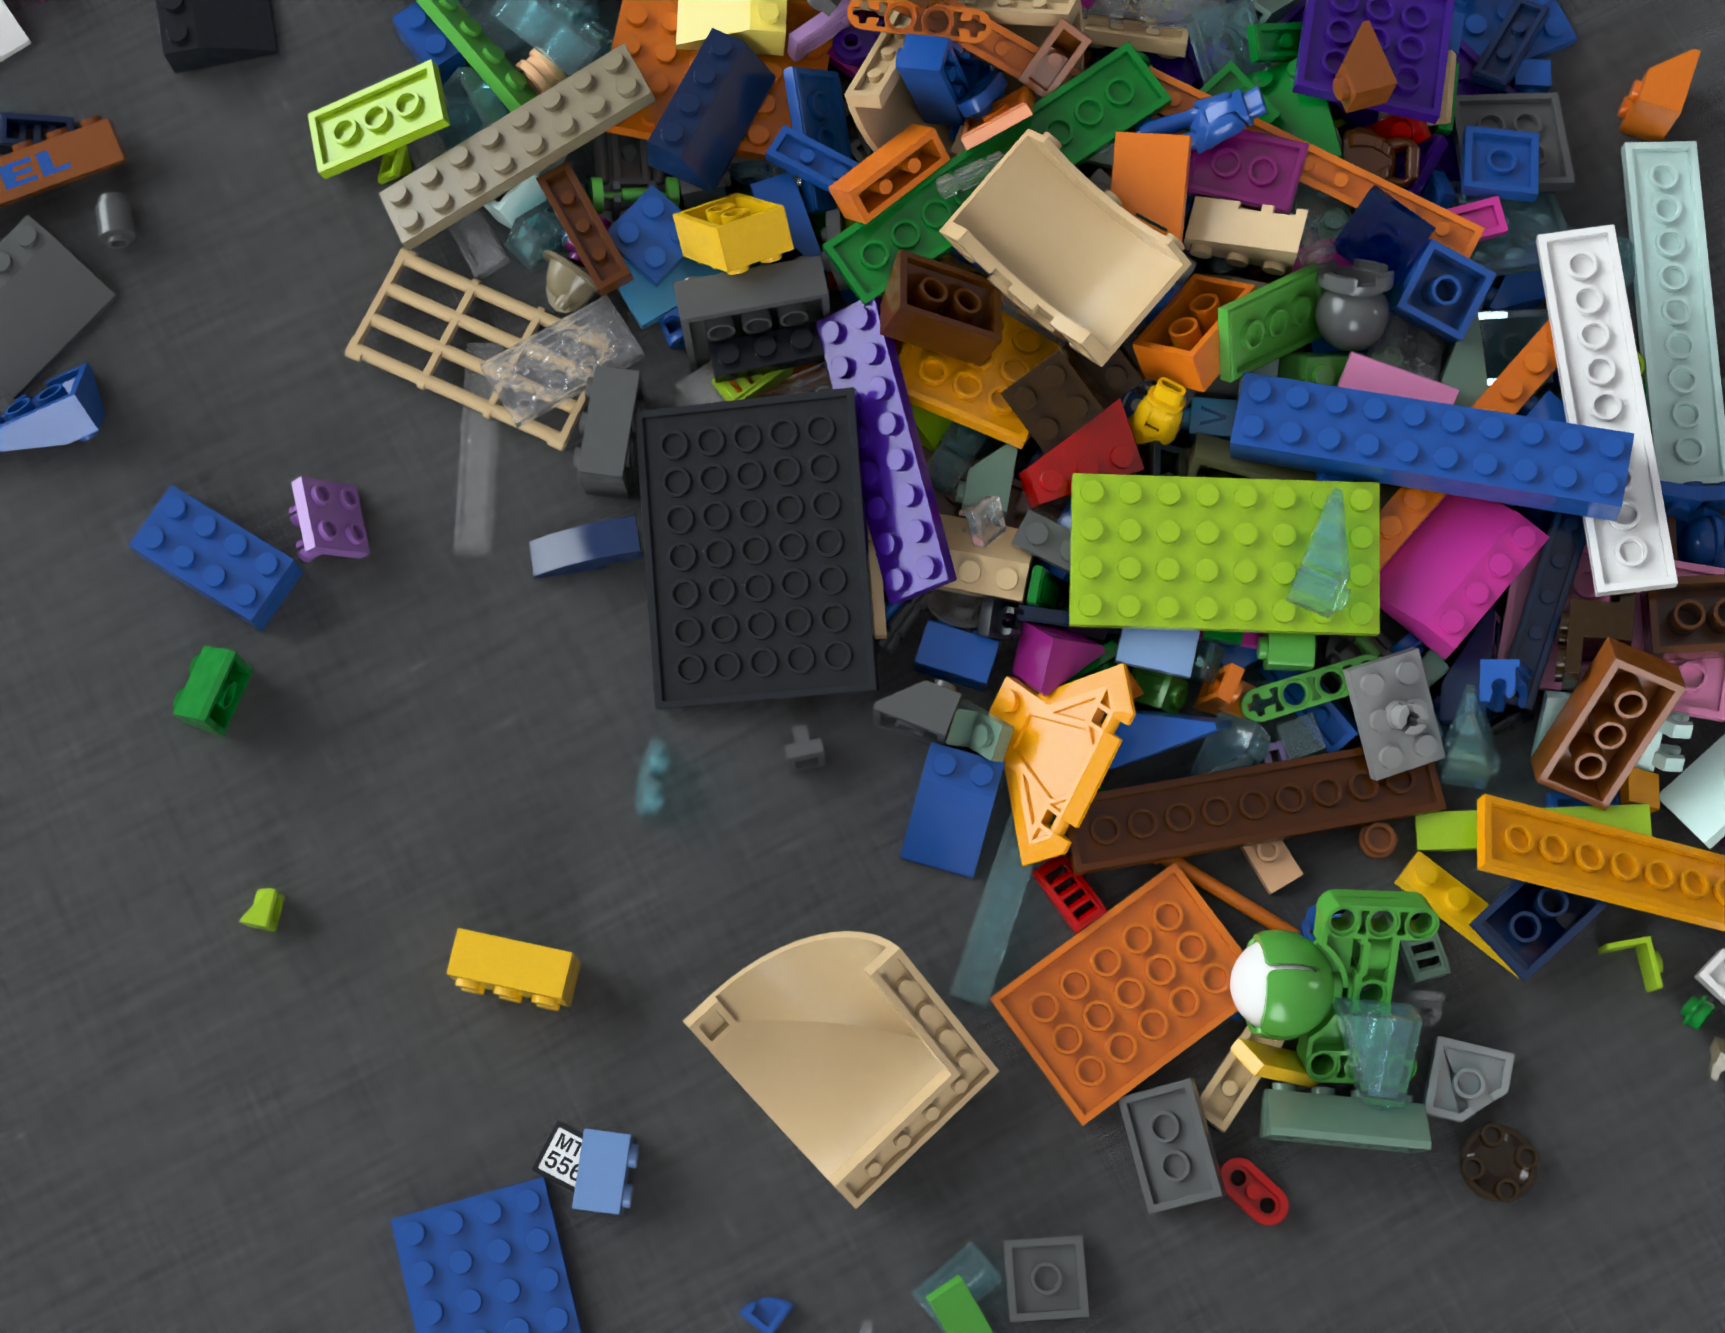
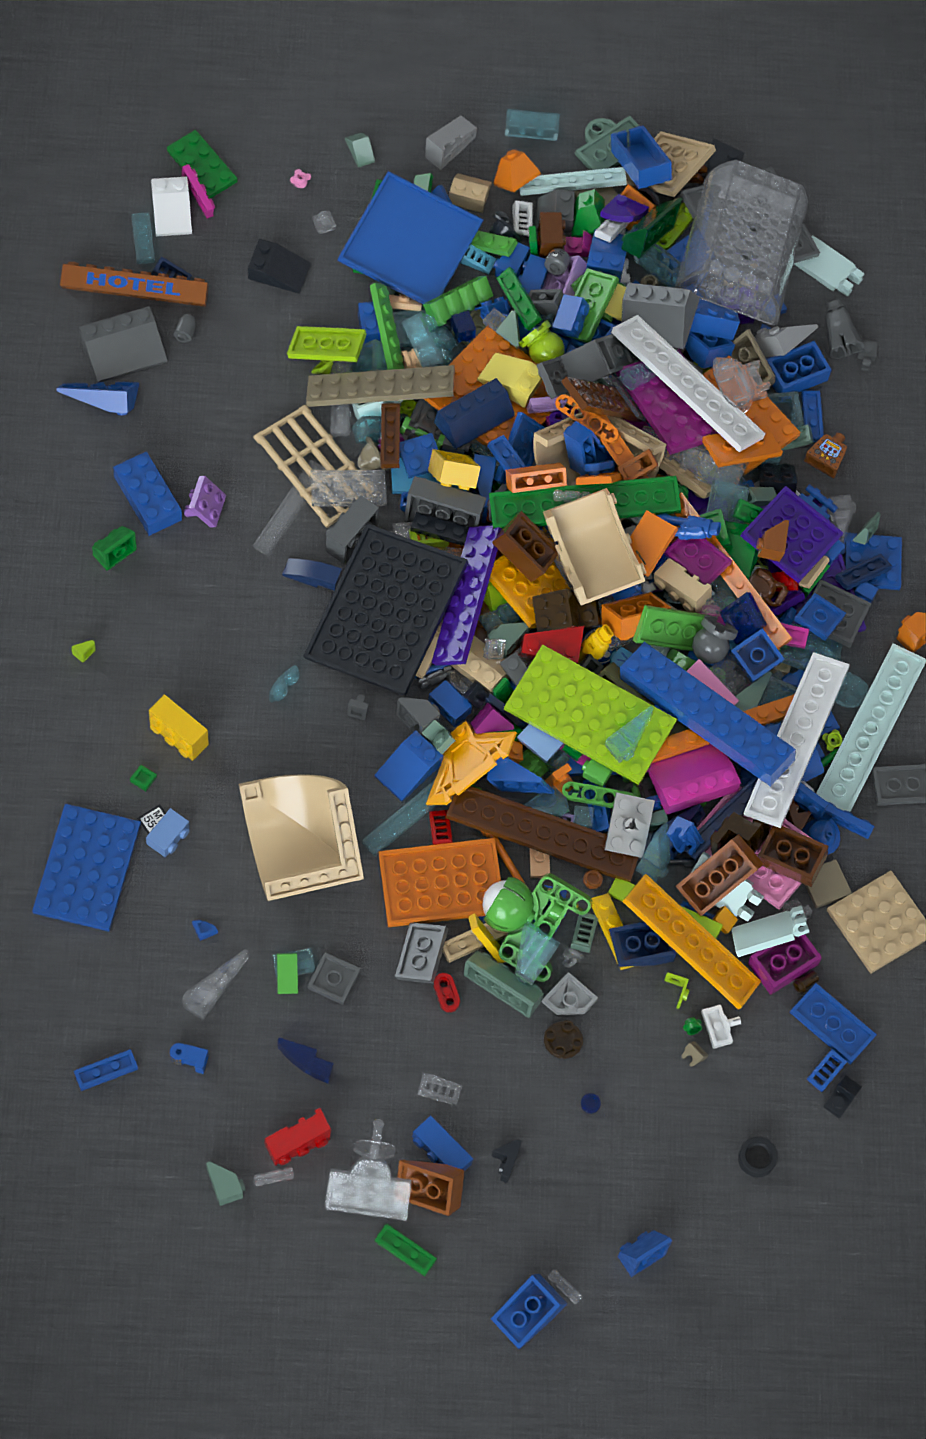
camera: 20 degrees right, 10 degrees down
none -> green tile [130,765,157,792]
none -> lime plate [400,399,417,417]
none -> clear blue plate [581,1093,601,1114]

